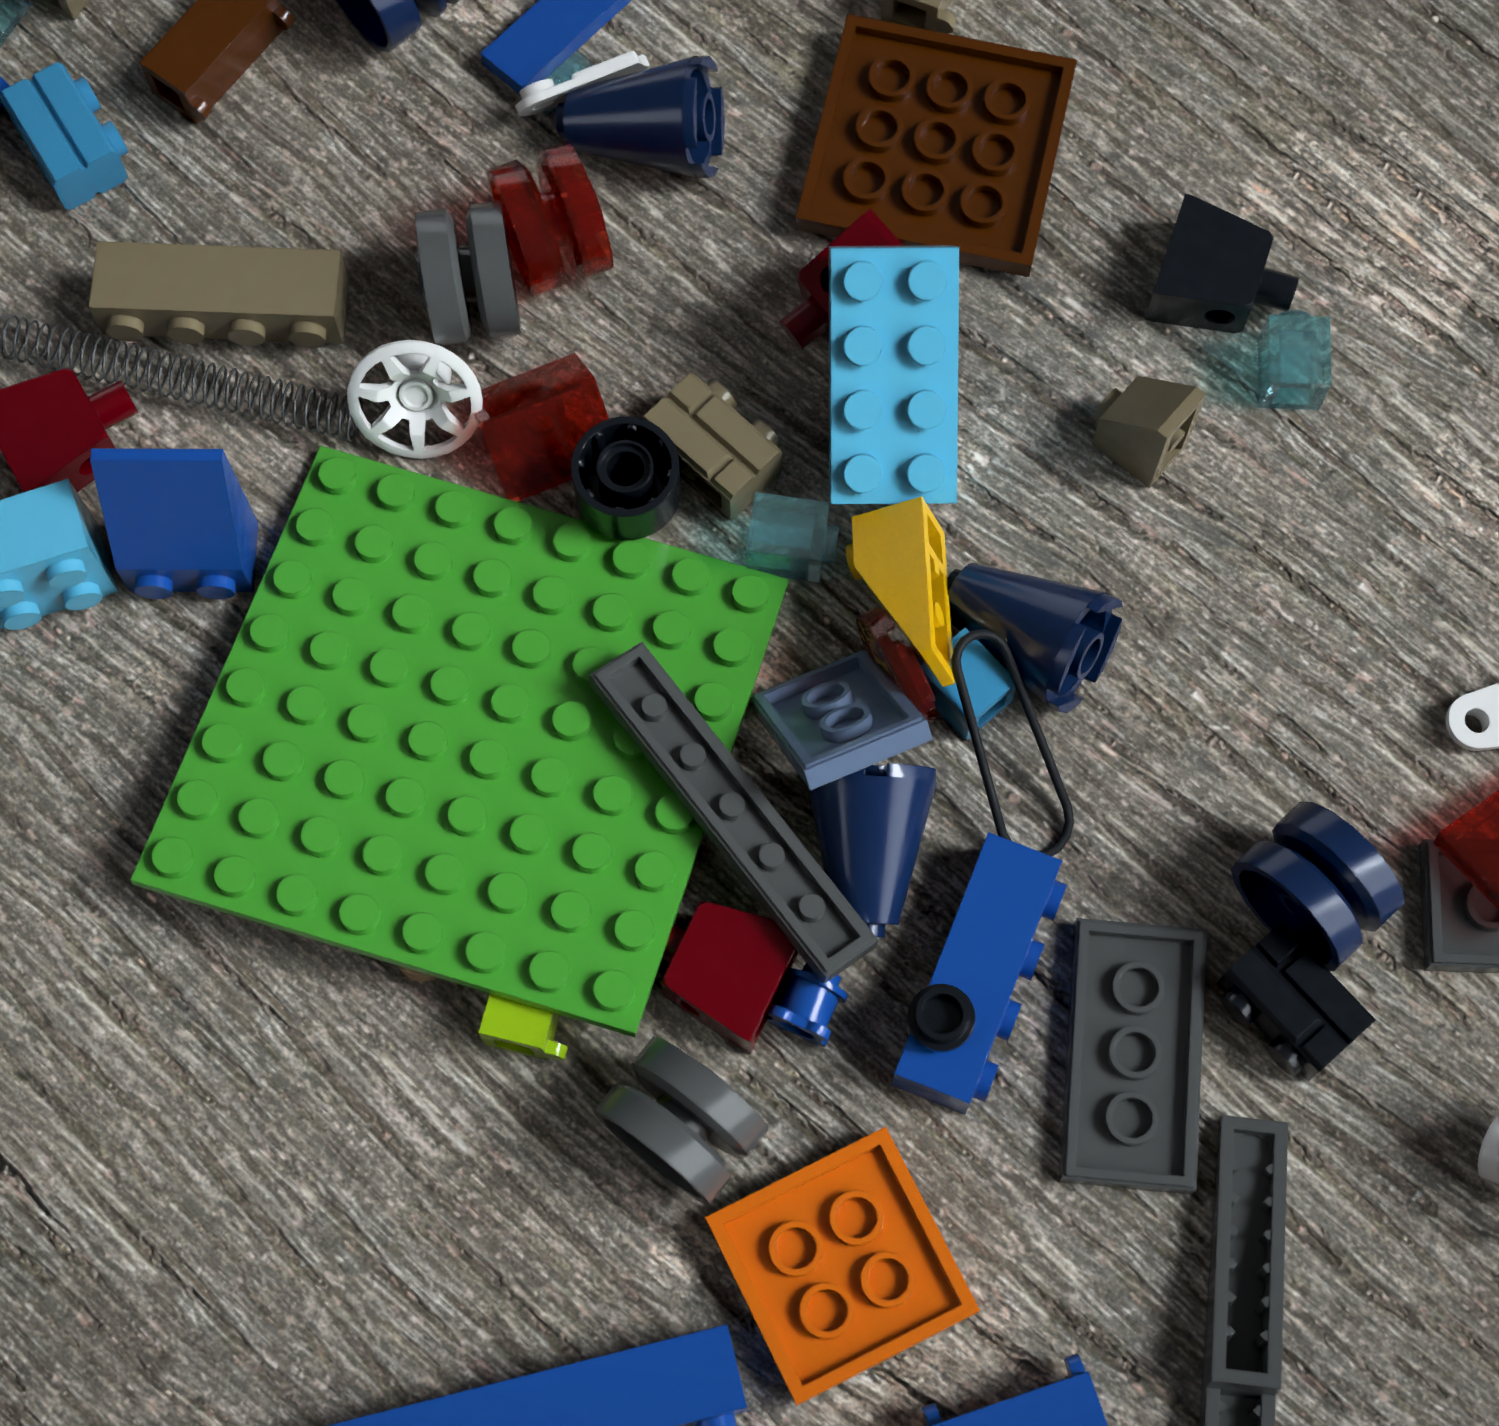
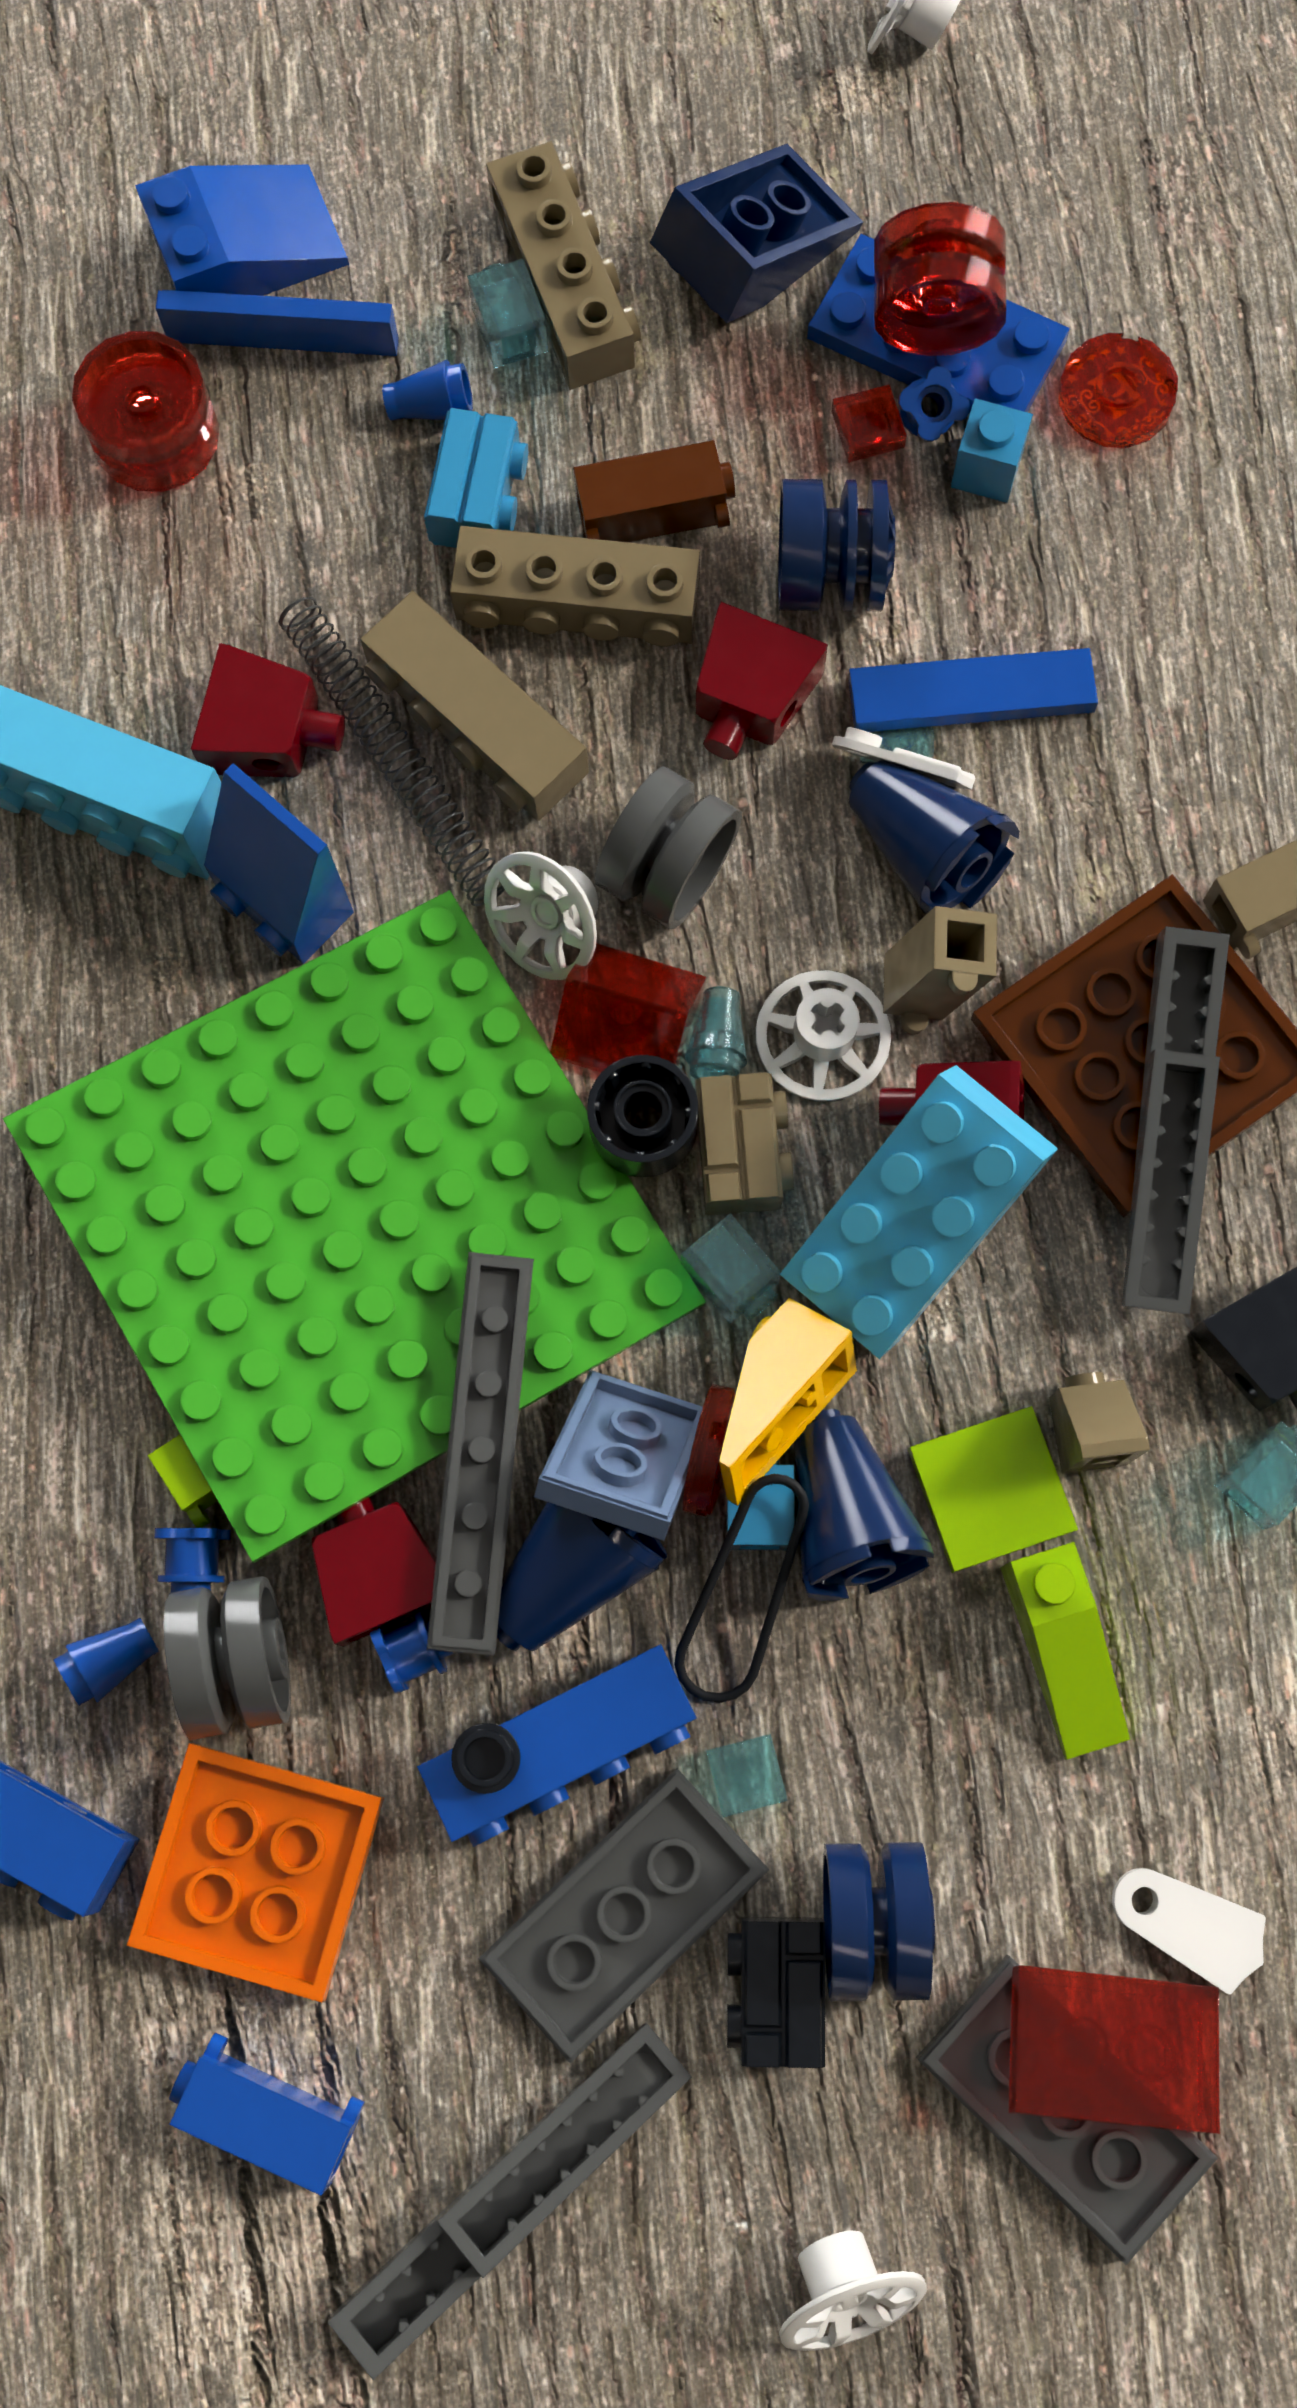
camera: 45 degrees right, 5 degrees up
clear red wheel [487,141,614,298] -> none
none -> blue cone [53,1618,159,1706]
none -> blue brick [154,1528,231,1593]
none -> dark tan brick [450,526,700,647]
none -> clear light blue cone [685,986,747,1079]
none -> dark red torso [696,601,828,760]
none -> clear light blue tile [706,1734,788,1817]
none -> white wheel [756,970,891,1101]
none -> dark tan brick [883,906,997,1035]
none -> lime tile [908,1406,1078,1573]
none -> lime slope [1000,1542,1130,1760]
none -> dark grey slope [1122,926,1230,1315]

